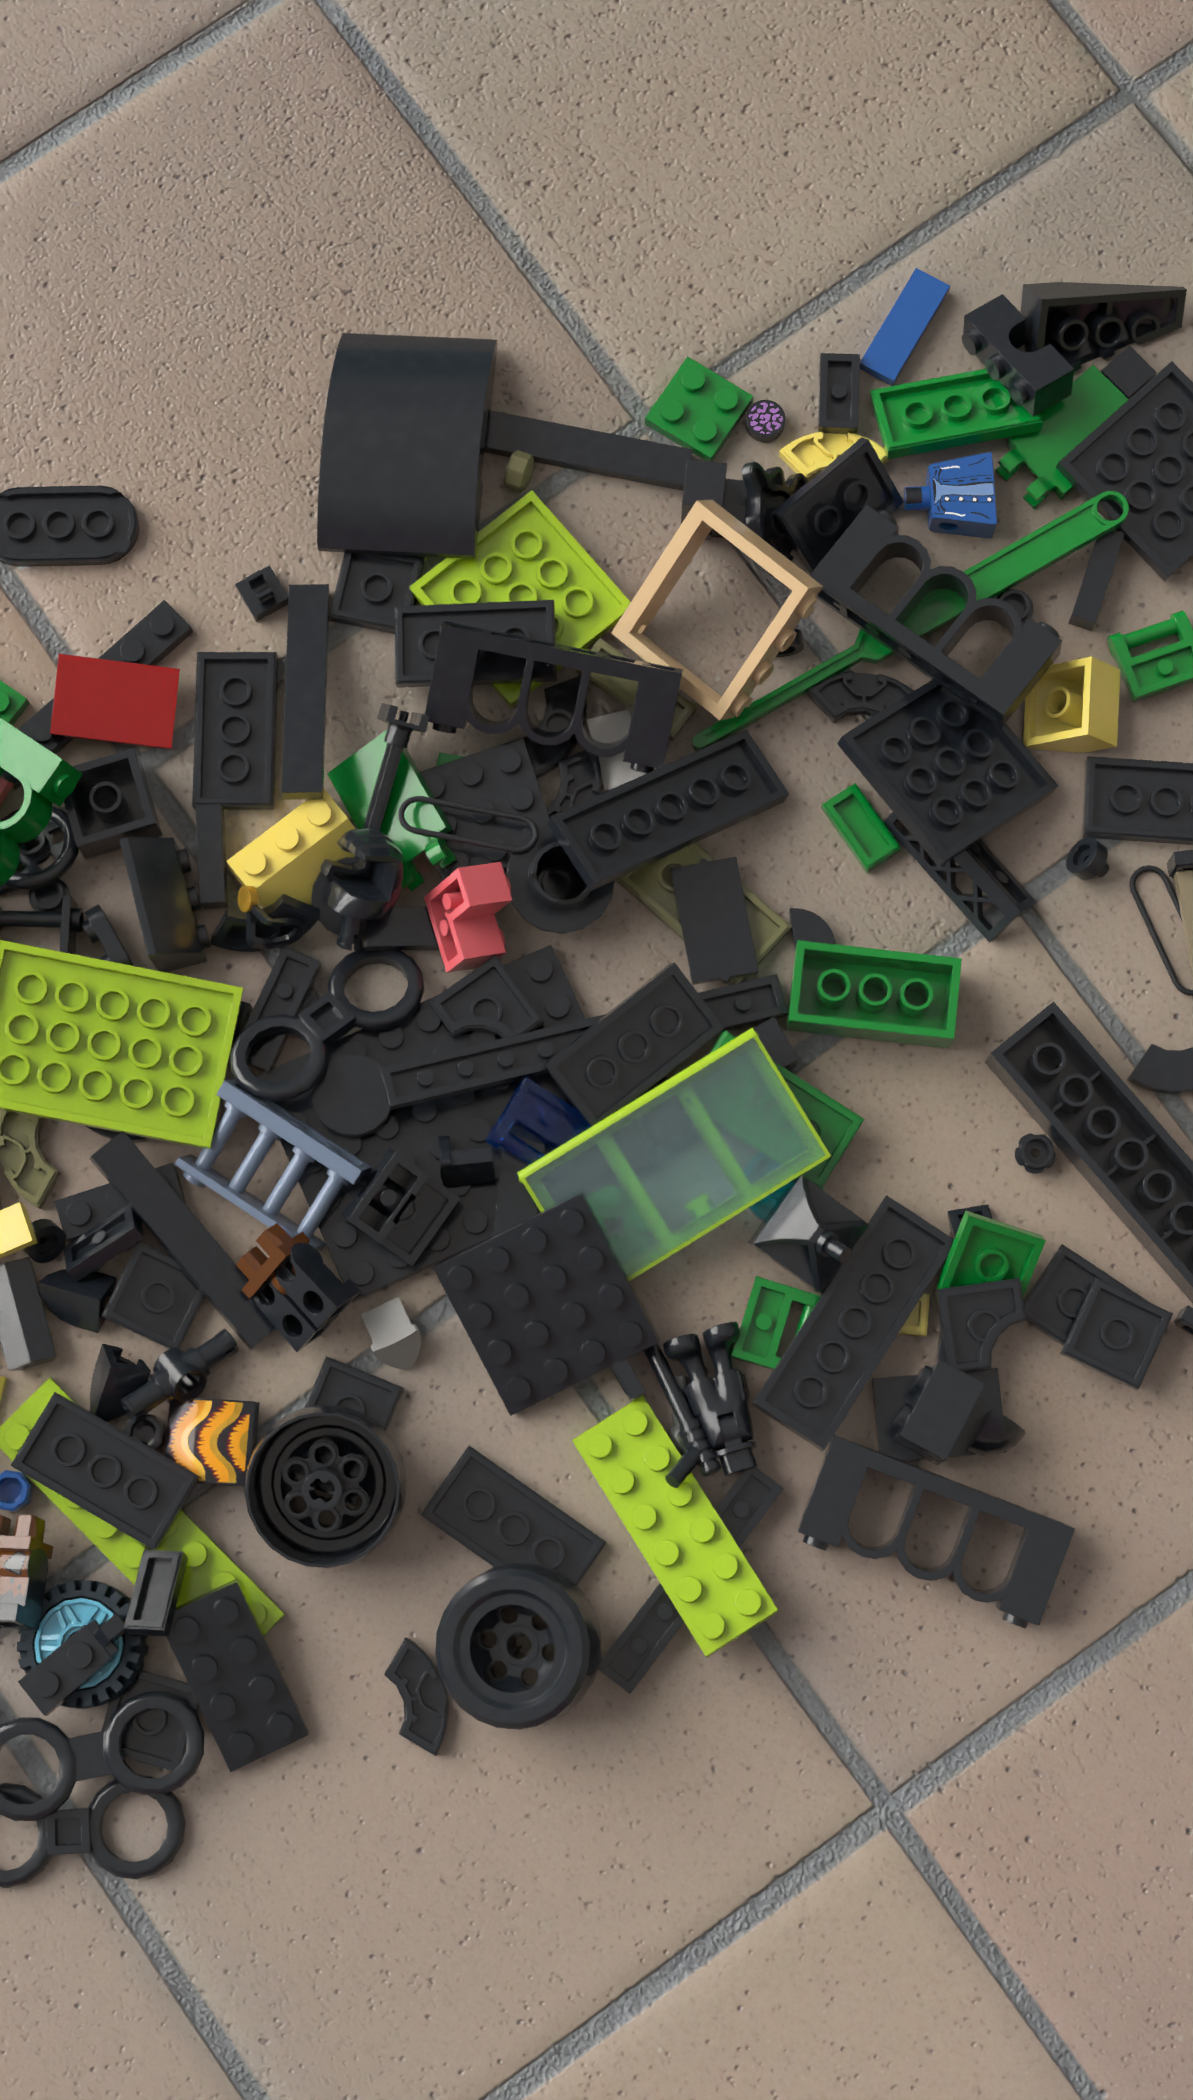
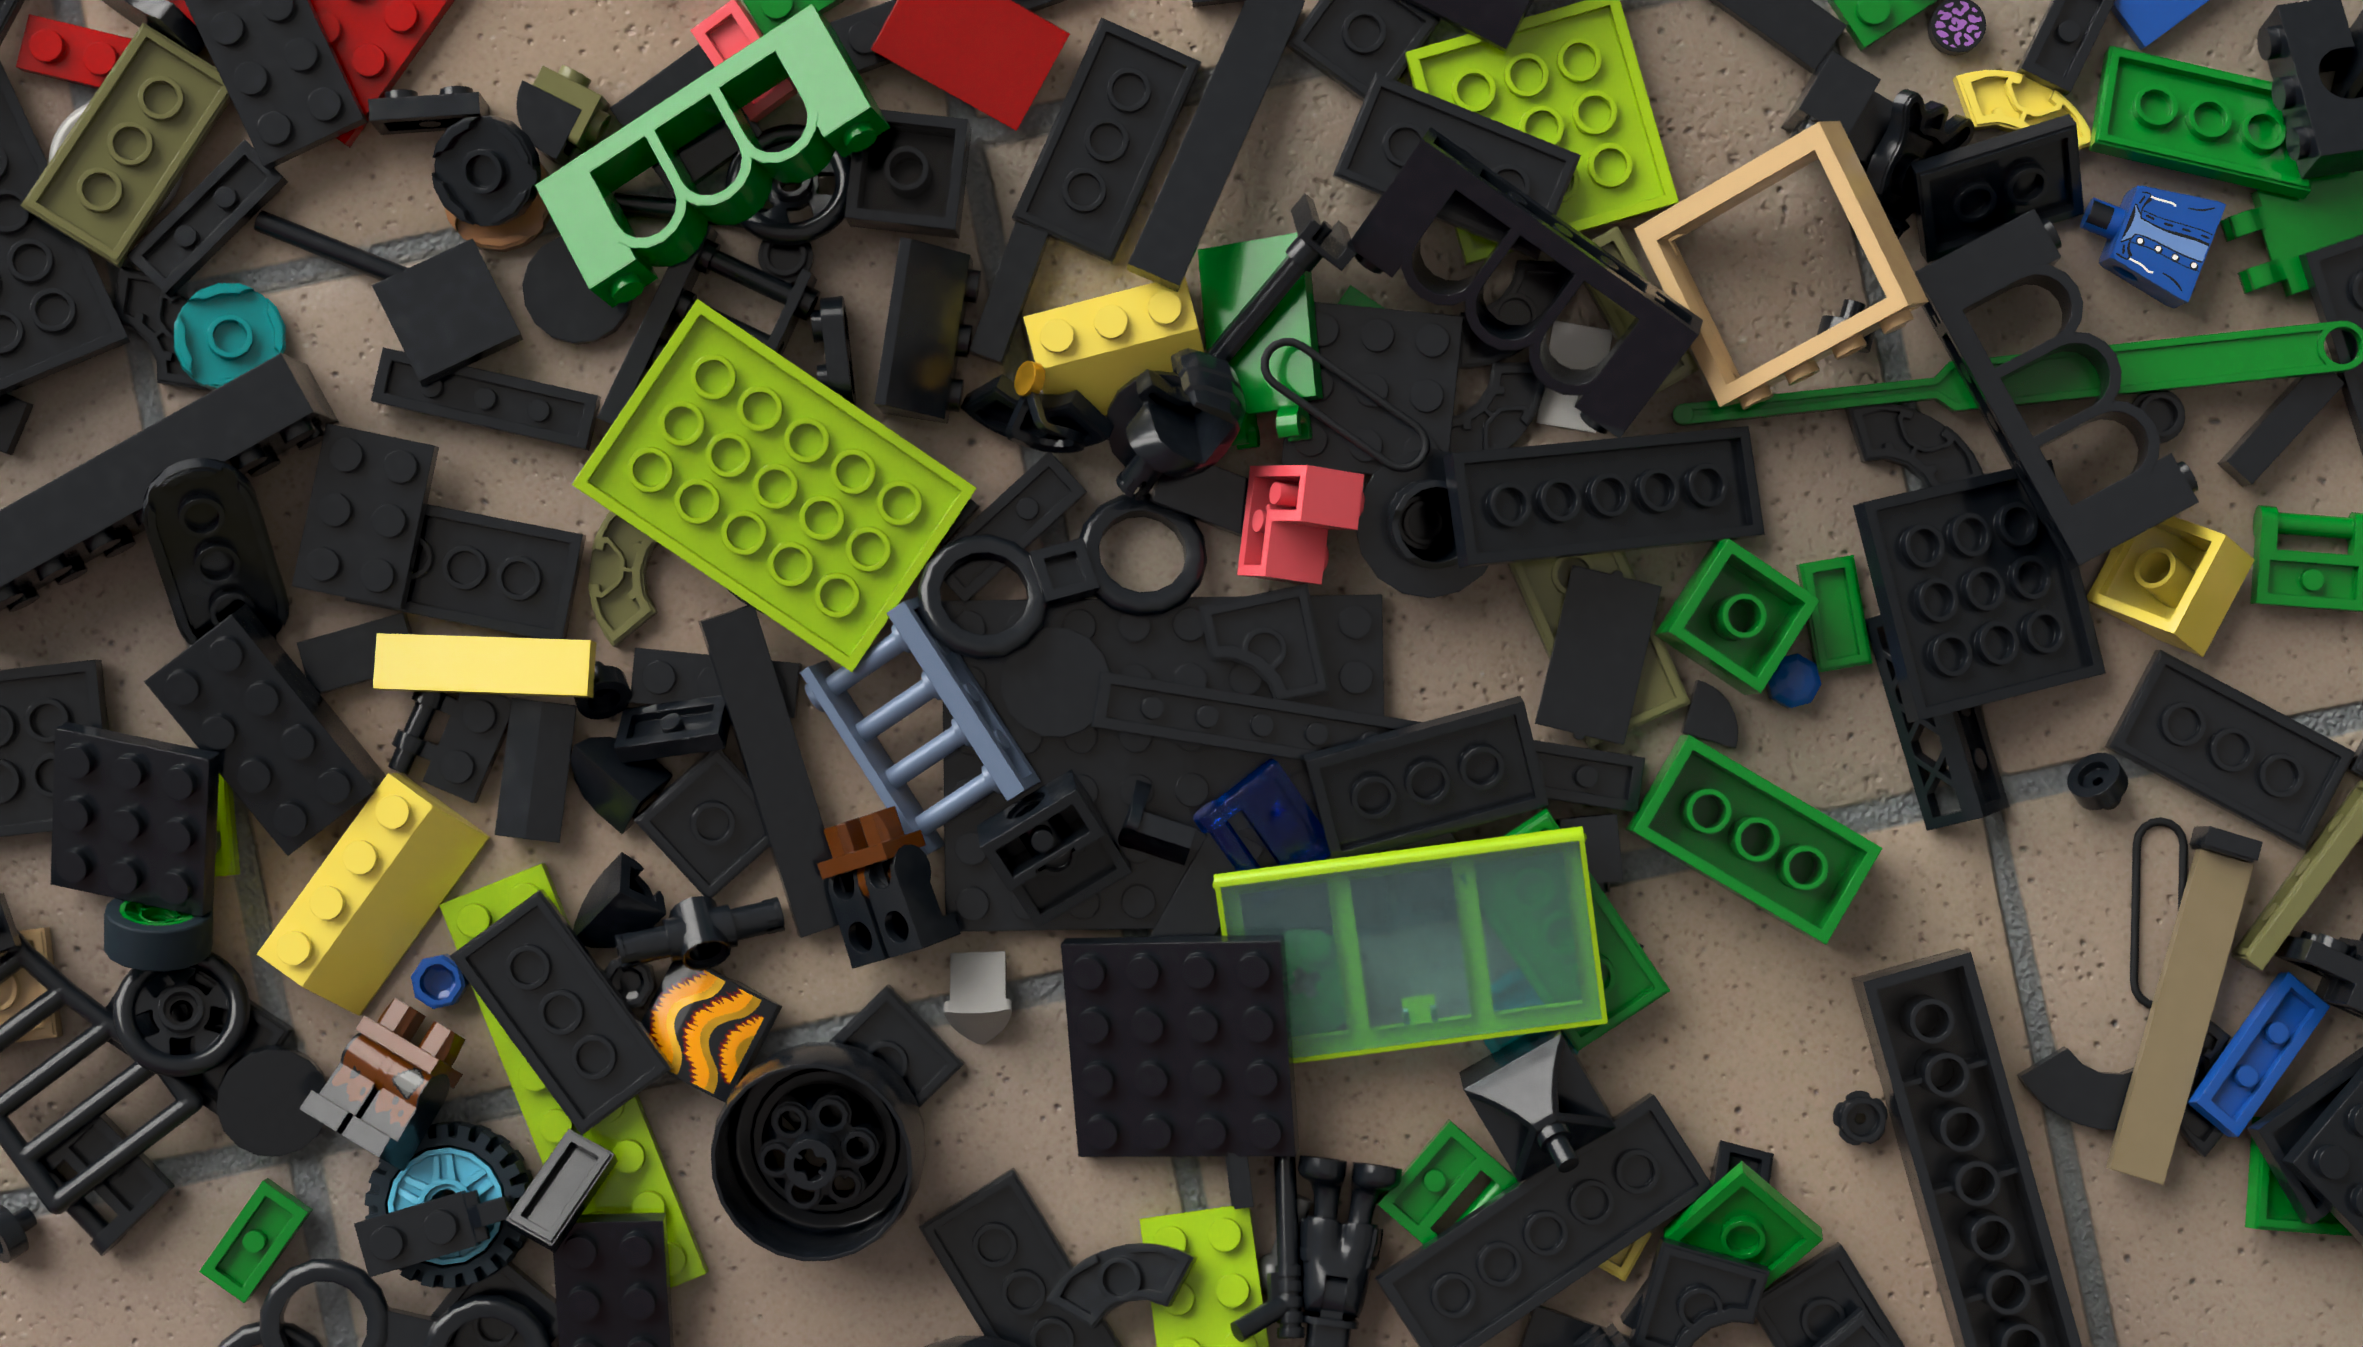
camera: 25 degrees right, 10 degrees up
none -> black tile [1046,1243,1197,1329]
none -> green brick [1654,538,1820,695]
none -> blue tile [1766,653,1821,708]

